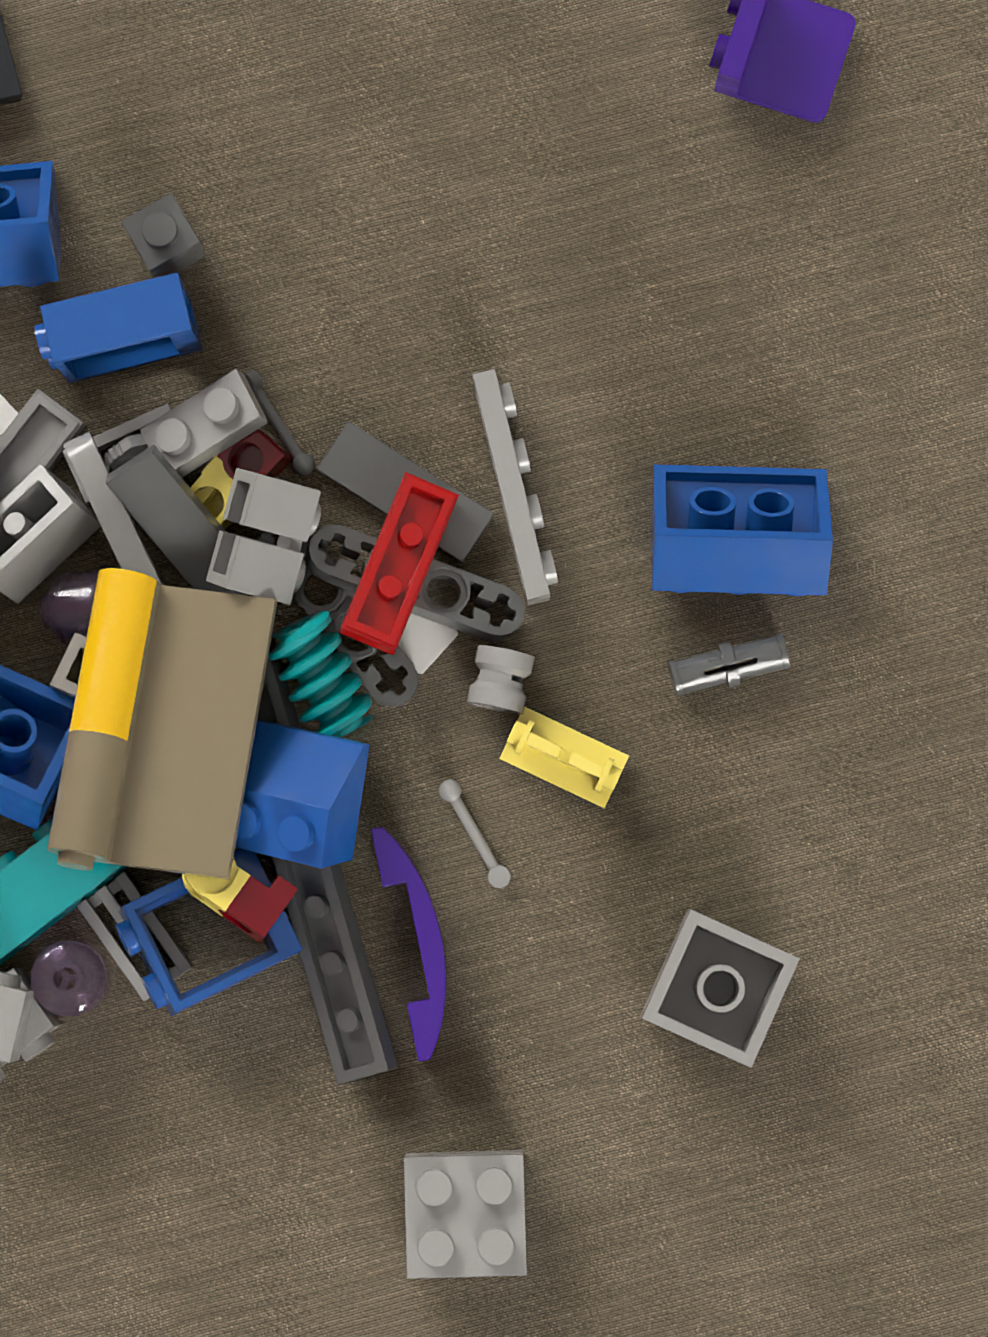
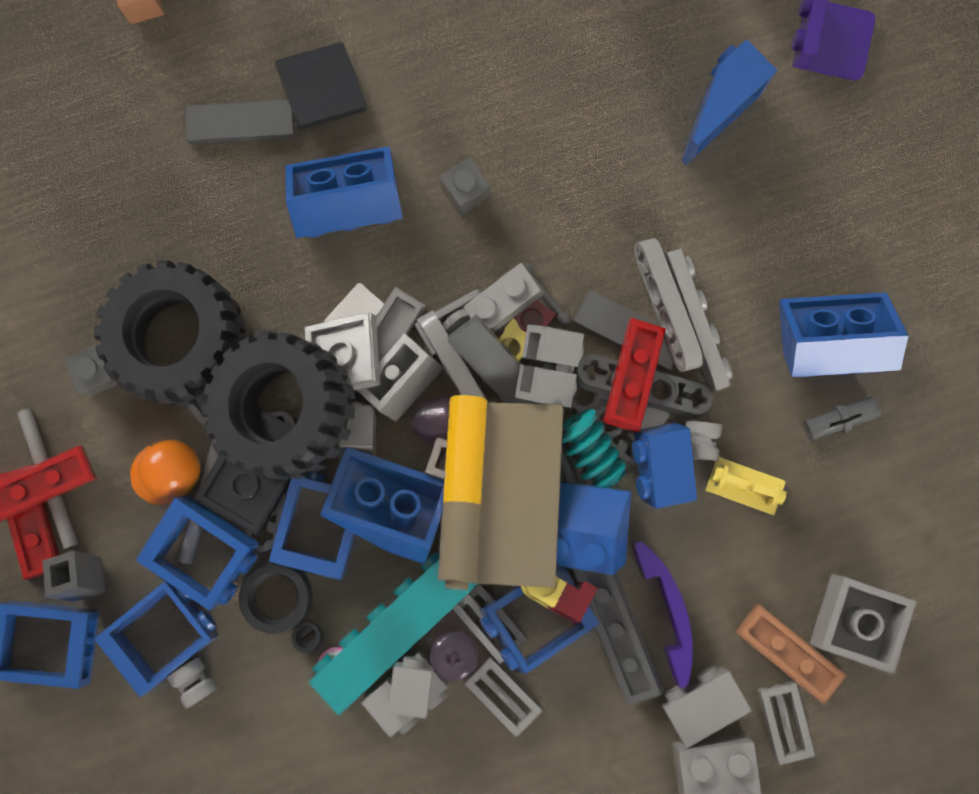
camera: 10 degrees left, 0 degrees up
blue window [34,272,203,383] -> none
light grey hinge [439,779,511,888] -> none
none -> light grey tile [464,656,543,737]
none -> blue brick [632,423,697,509]
none -> light grey beam [634,238,703,372]
none -> light grey brick [659,665,752,748]
none -> blue slope [681,39,778,165]
none -> nougat tile [735,604,847,704]
none -> light grey tile [757,681,815,765]

